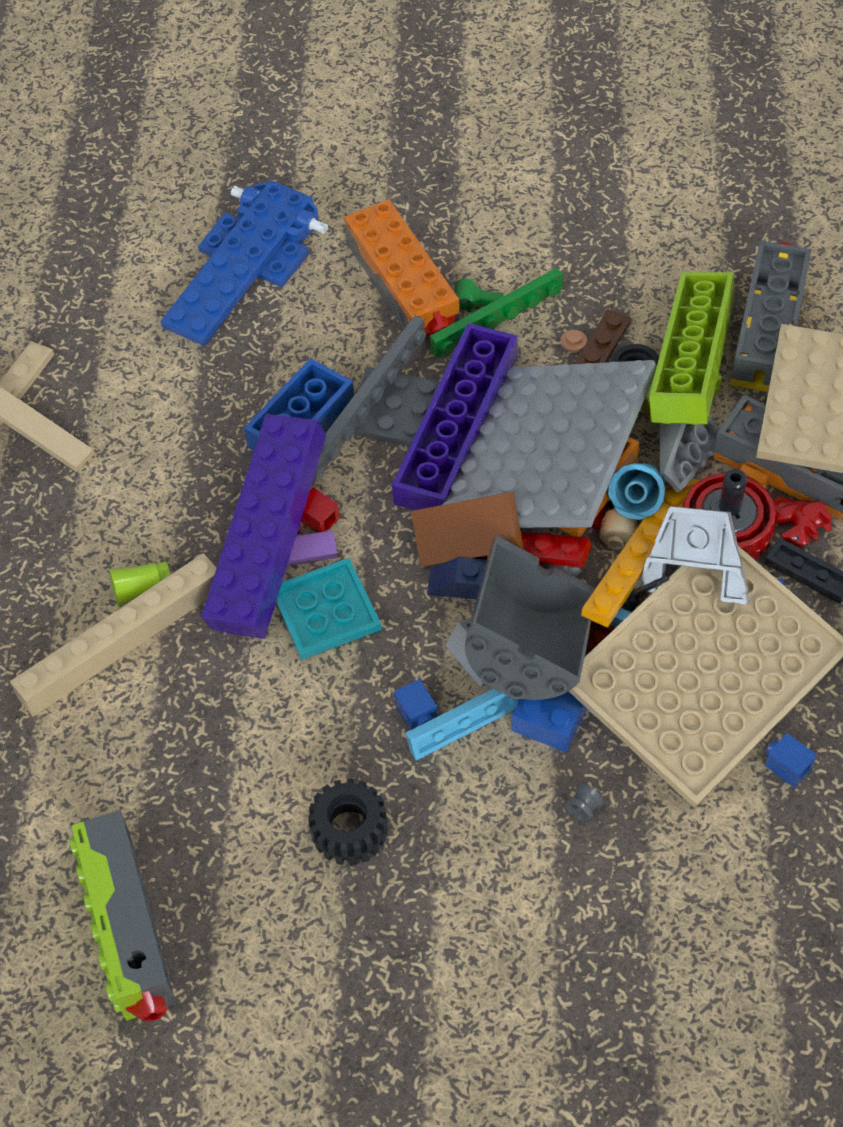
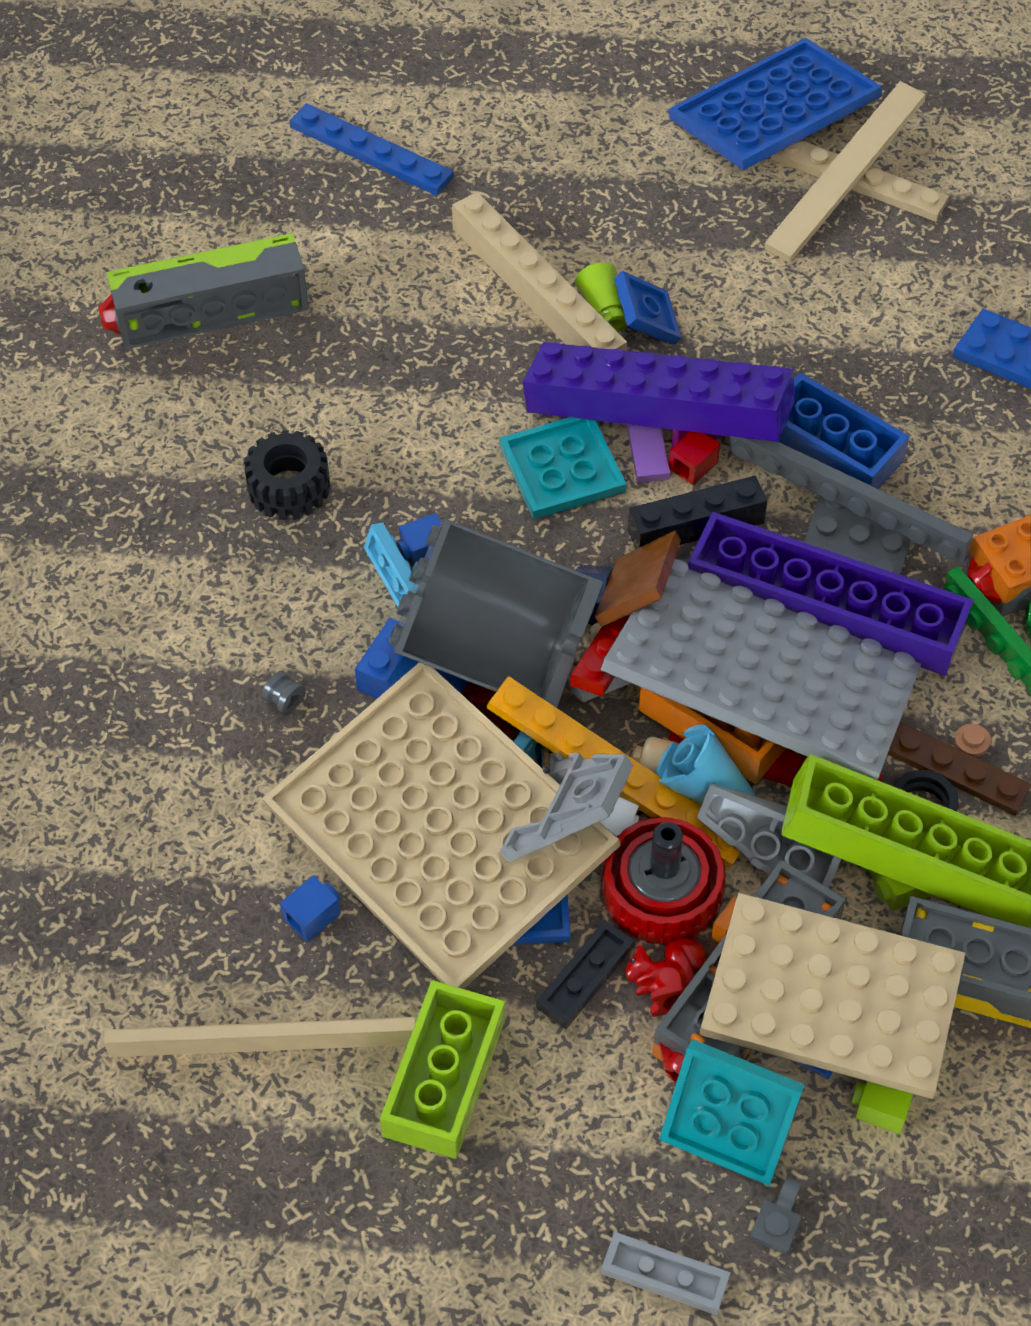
camera: 90 degrees right, 0 degrees up
none -> blue plate [614,271,682,344]
none -> black brick [628,475,768,549]

